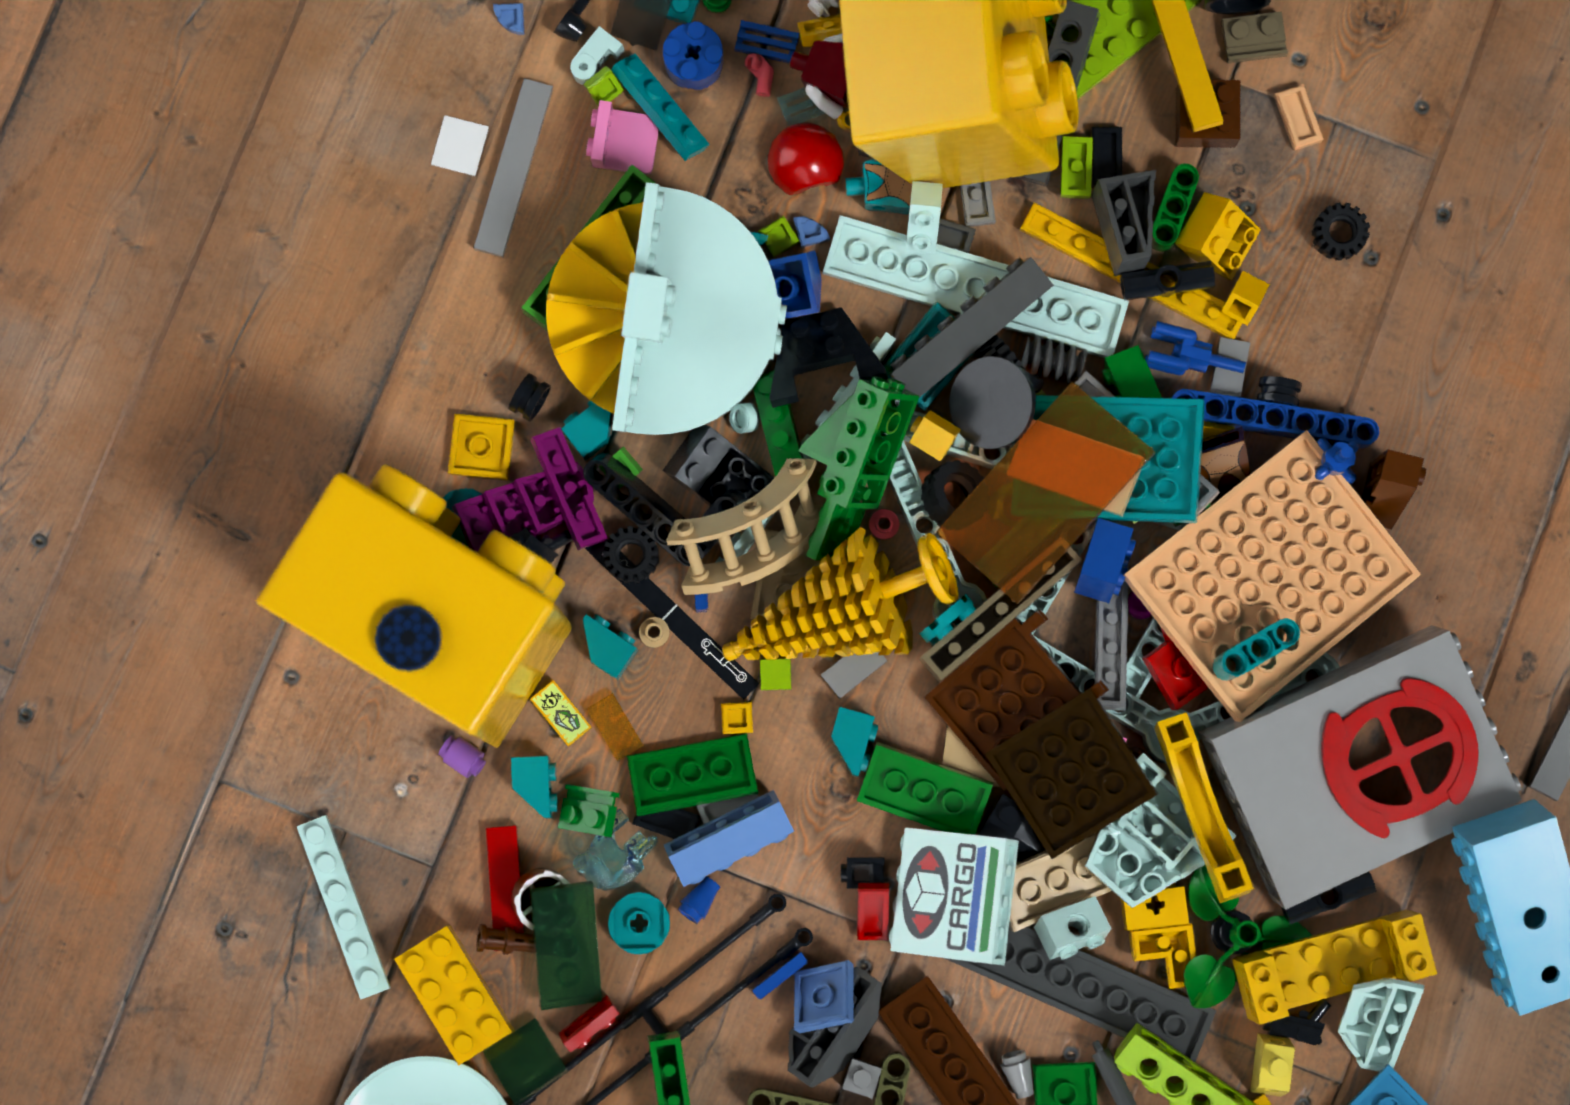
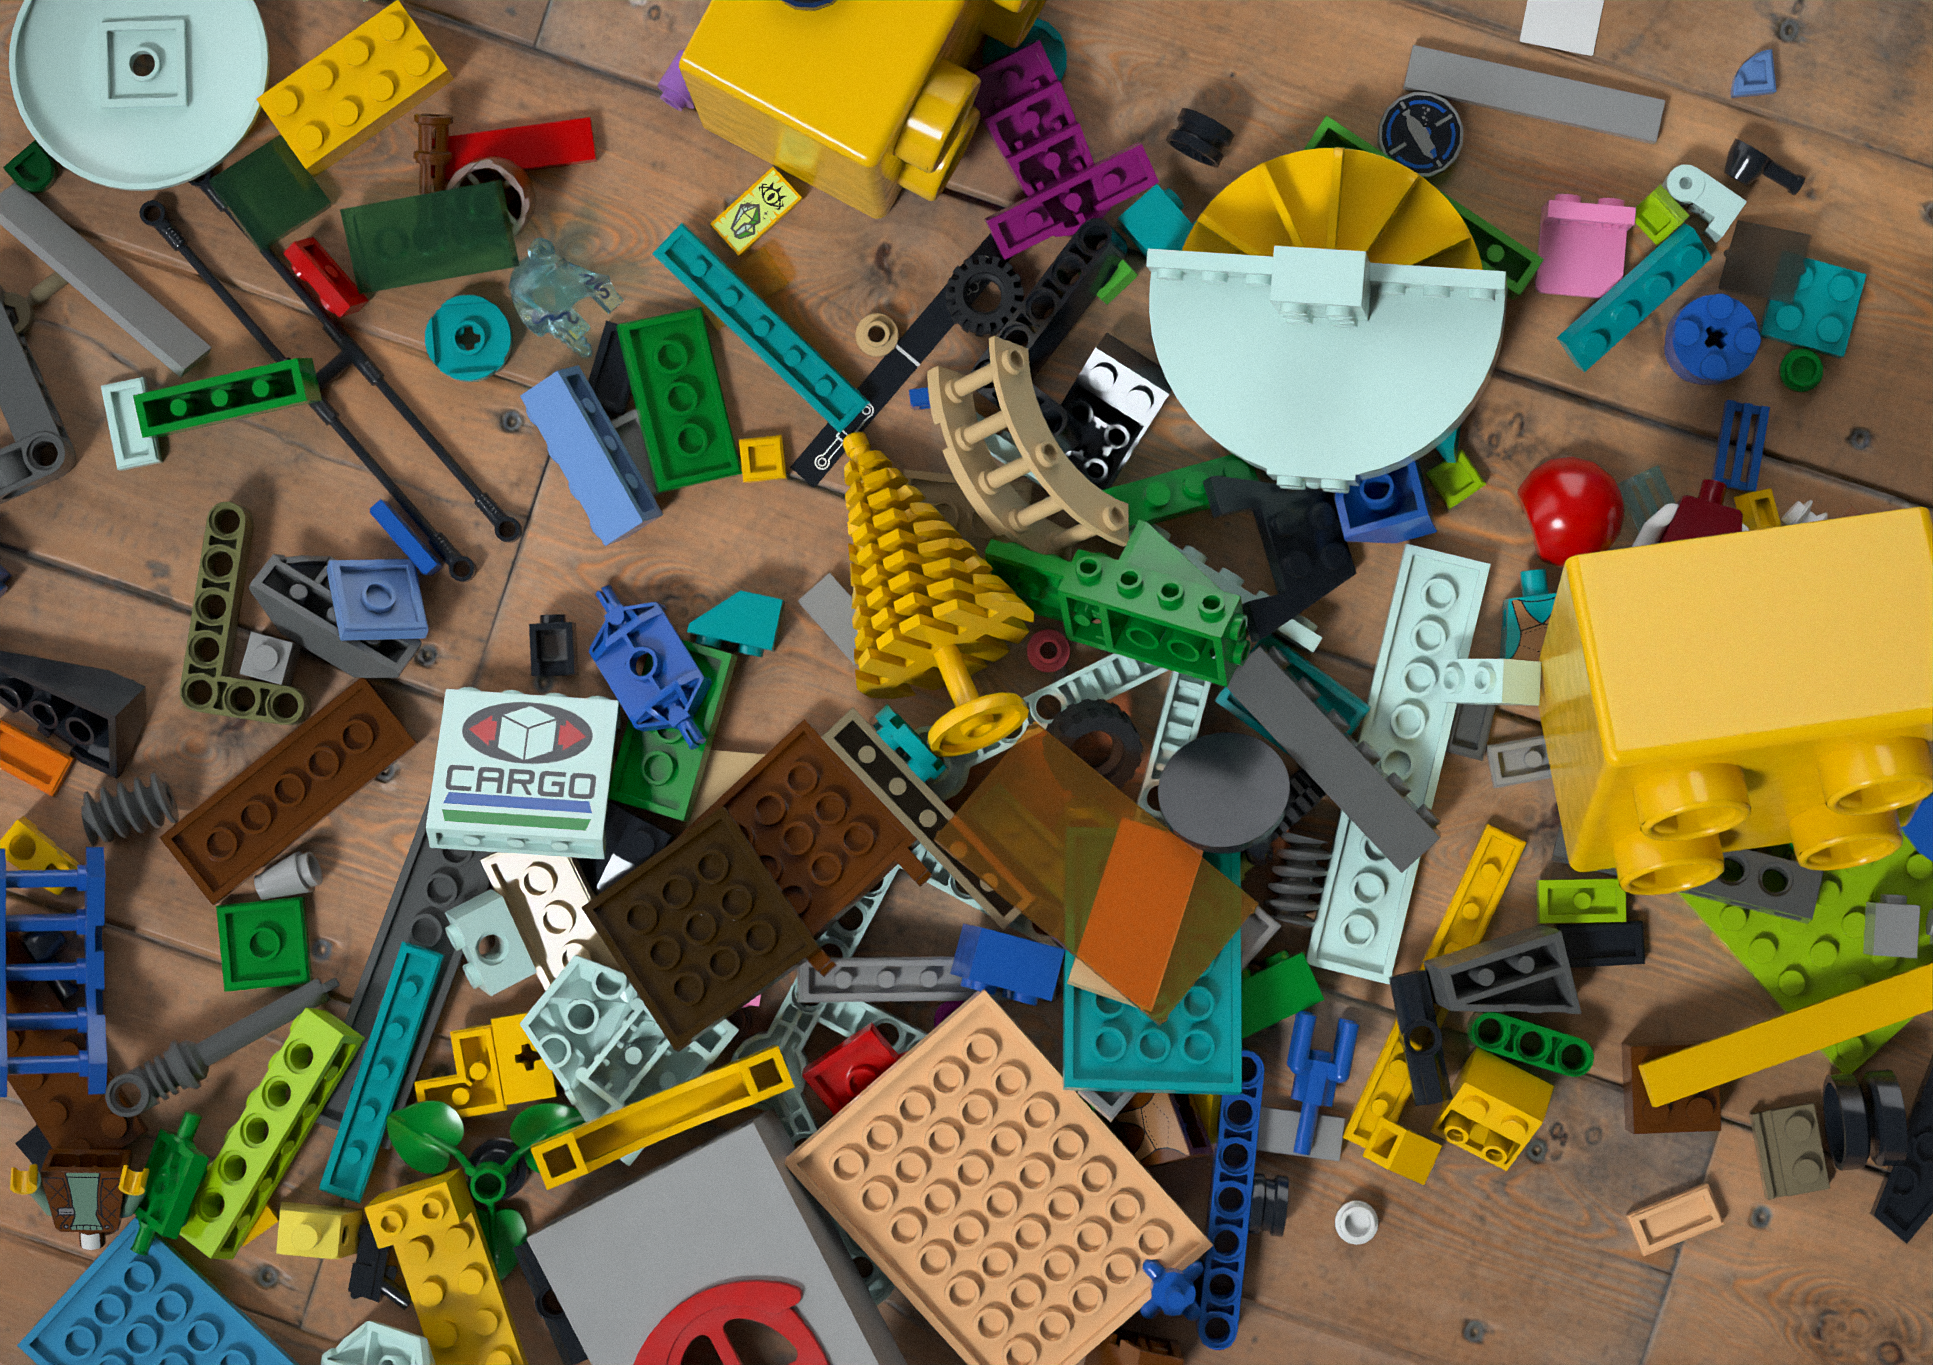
camera: 90 degrees right, 5 degrees up
yellow tile [447,414,515,481] -> none
black piece [511,527,572,563] -> none
teal slope [511,756,558,819] -> none
green plate [558,784,620,837] -> none
teal slope [583,614,638,680] -> none
blue cone [678,876,721,924] -> none
light aqua tile [729,403,760,434] -> none
coral arm [745,53,774,97] -> none
lime tile [760,659,791,691] -> none
medium blue tile [793,217,830,248] -> none
red tile [857,883,889,940] -> none
yellow brick [909,410,961,461] -> none
teal beam [1213,618,1300,681] -> none
black tyre [1312,202,1370,261] -> none
none -> teal tile [318,941,445,1203]
none -> blue plate [589,585,712,750]
none -> teal tile [652,223,870,433]
none -> white plate [1335,1200,1378,1245]
none -> black tile [1377,92,1463,179]

